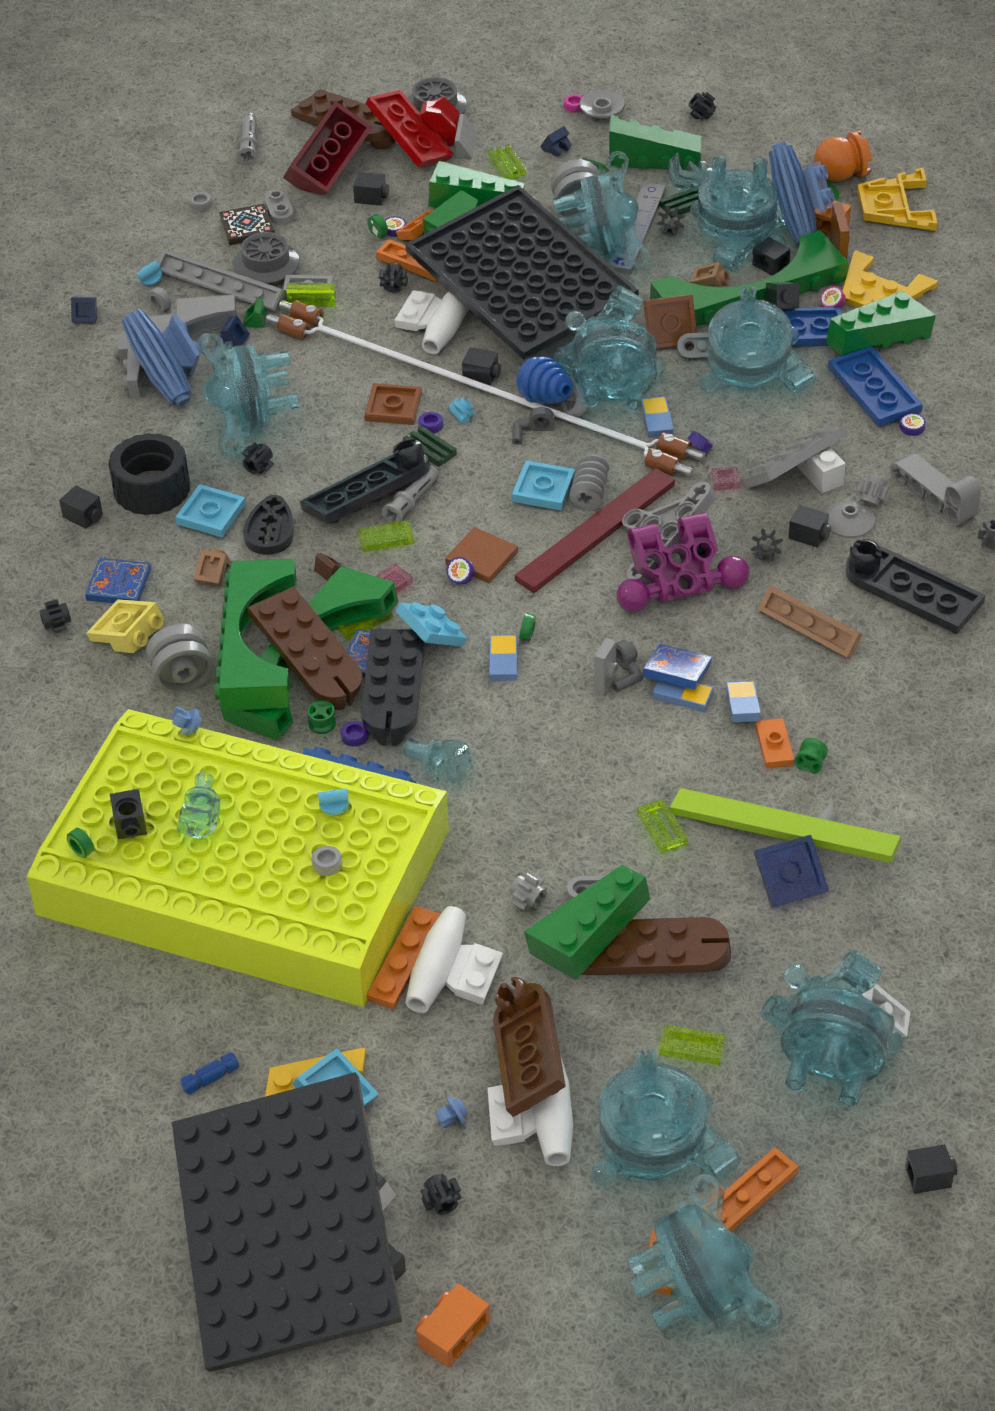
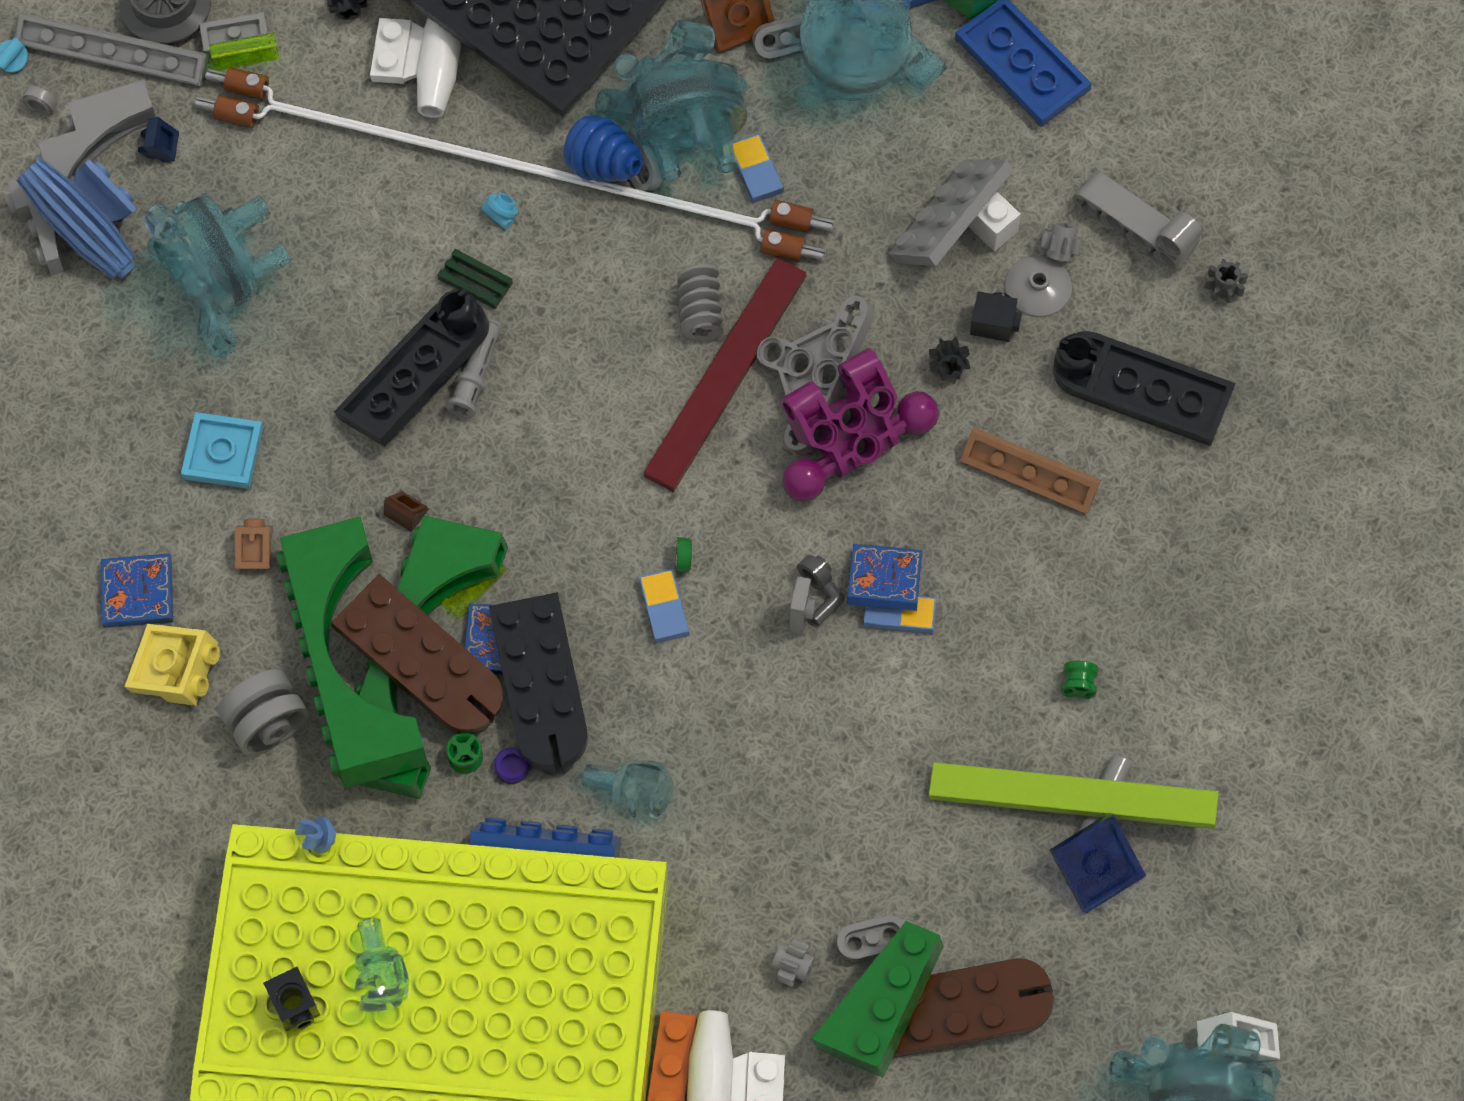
camera: 15 degrees left, 20 degrees up
black gear [39,599,71,633] -> none
black brick [59,485,103,529] -> none
green tile [67,827,95,858] -> none
black tyre [109,433,190,515] -> none
black gear [242,442,274,474] -> none
green slope [243,297,267,328] -> none
black piece [243,495,294,555] -> none
light grey tile [312,846,342,876] -> none
medium azure plate [318,788,349,815] -> none
clear neon green tile [358,520,414,552] -> none
dark orange tile [364,383,422,425] -> none
clear pink tile [376,563,413,593] -> none
medium azure plate [395,602,467,647] -> none
dark purple tile [418,412,444,434] -> none
dark orange tile [445,527,518,583] -> none
tile [446,557,474,584] -> none
black brick [462,347,501,386] -> none
dark grey plate [512,407,555,444] -> none
medium azure plate [512,460,575,511] -> none
clear neon green tile [637,798,688,854] -> none
dark purple tile [687,431,713,453] -> none
clear pink tile [711,466,740,491] -> none
tile [726,681,761,723] -> none
orange plate [755,718,794,769] -> none
tile [900,413,926,436] -> none

